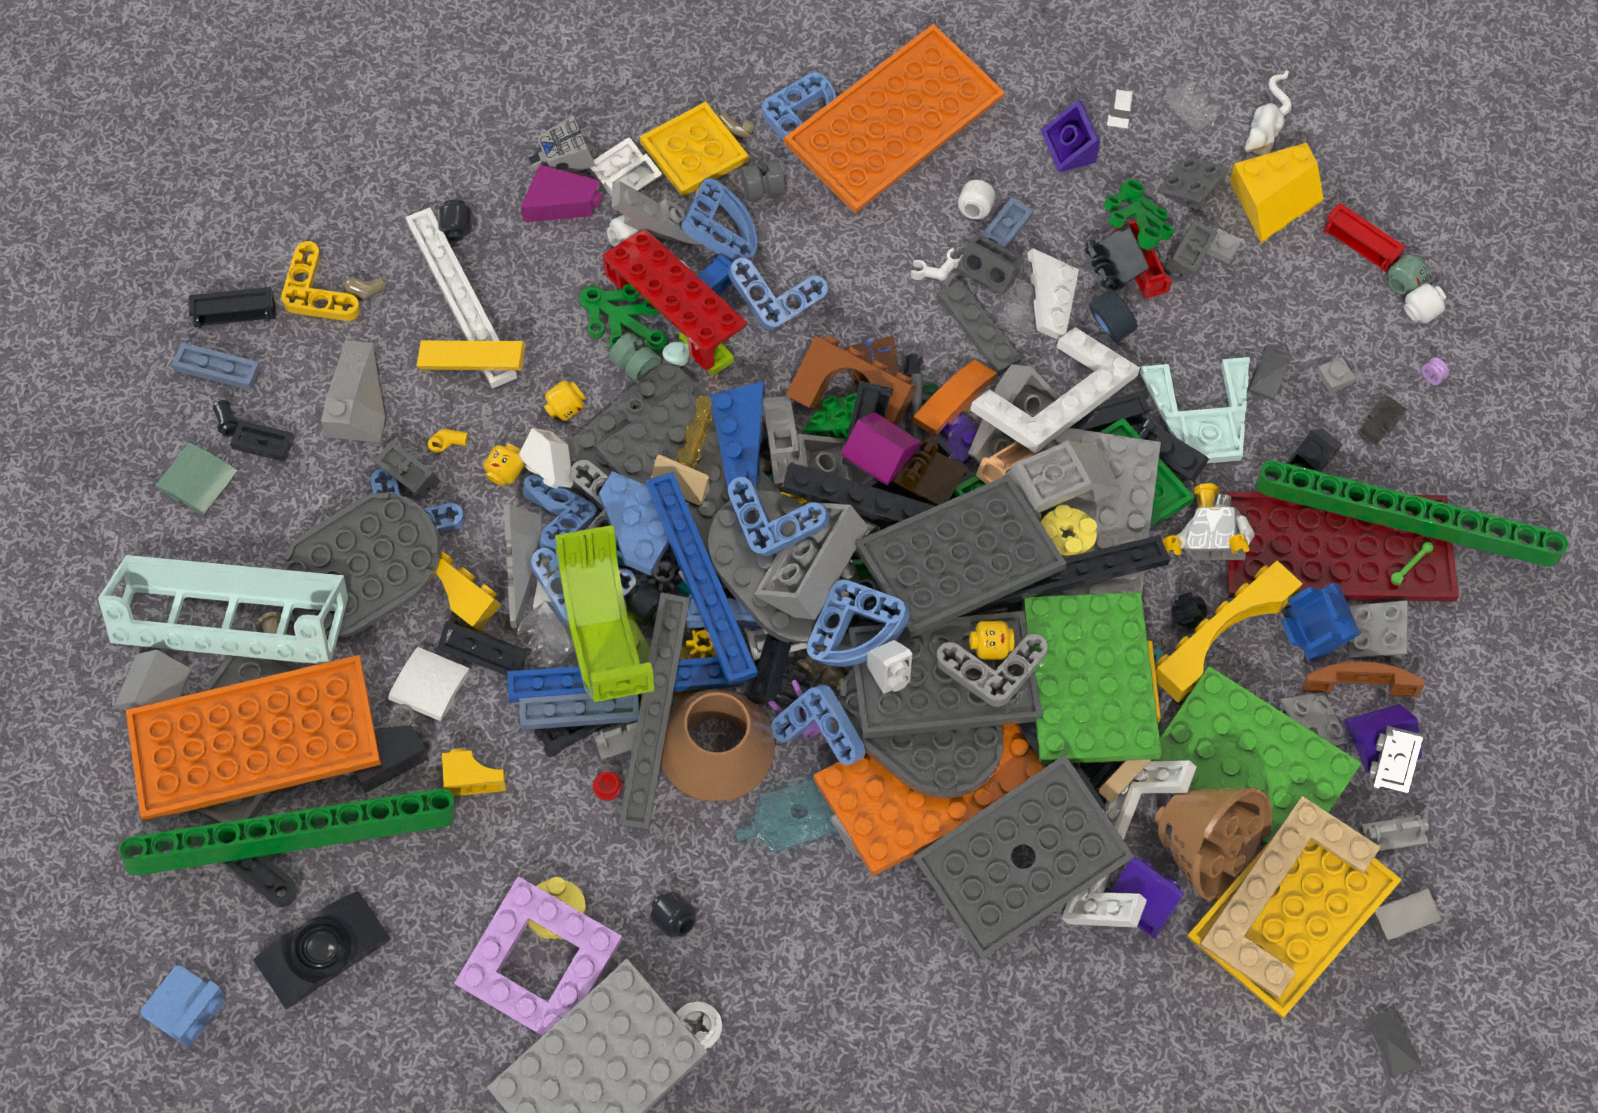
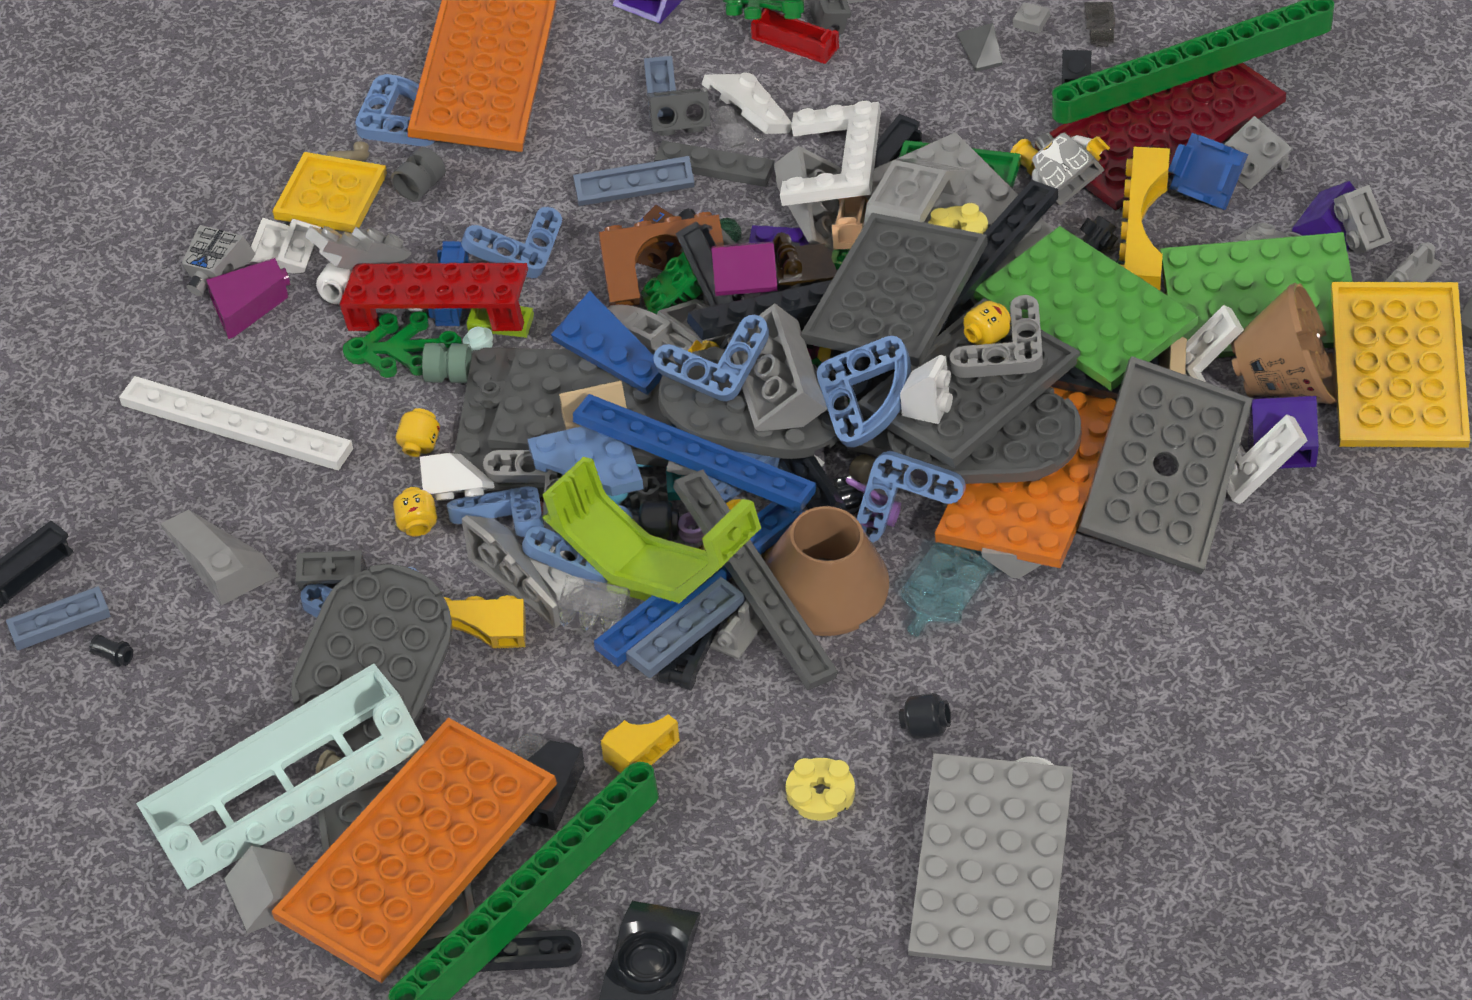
camera: 35 degrees left, 15 degrees down
sand green slope [155,442,237,516] -> none
black plate [230,420,294,462] -> none
yellow beam [281,241,360,321] -> none
dark tan arm [344,277,386,299] -> none
white slope [388,647,469,721] -> none
yellow tile [417,340,526,371] -> none
yellow arm [428,429,469,453] -> none
black head [437,200,473,241] -> none
black container [437,618,532,676] -> none
lavender plate [454,876,624,1036] -> none
red plate [593,772,622,801] -> none
clear yellow plate [676,396,713,469] -> none
medium blue beam [681,178,757,263] -> none
dark tan bush [796,645,828,682] -> none
white arm [911,248,963,281] -> none
orange slope [913,359,997,436] -> none
white head [958,180,995,219] -> none
black hinge [1084,224,1150,293] -> none
black wheel [1089,289,1138,343] -> none
black plate [1138,419,1209,483] -> none
light aqua wing [1140,357,1250,463] -> none
tan plate [1200,796,1381,999] -> none
dark orange slope [1302,662,1425,697] -> none
bright green hinge [1391,542,1434,585] -> none
none -> sand blue plate [573,156,694,206]

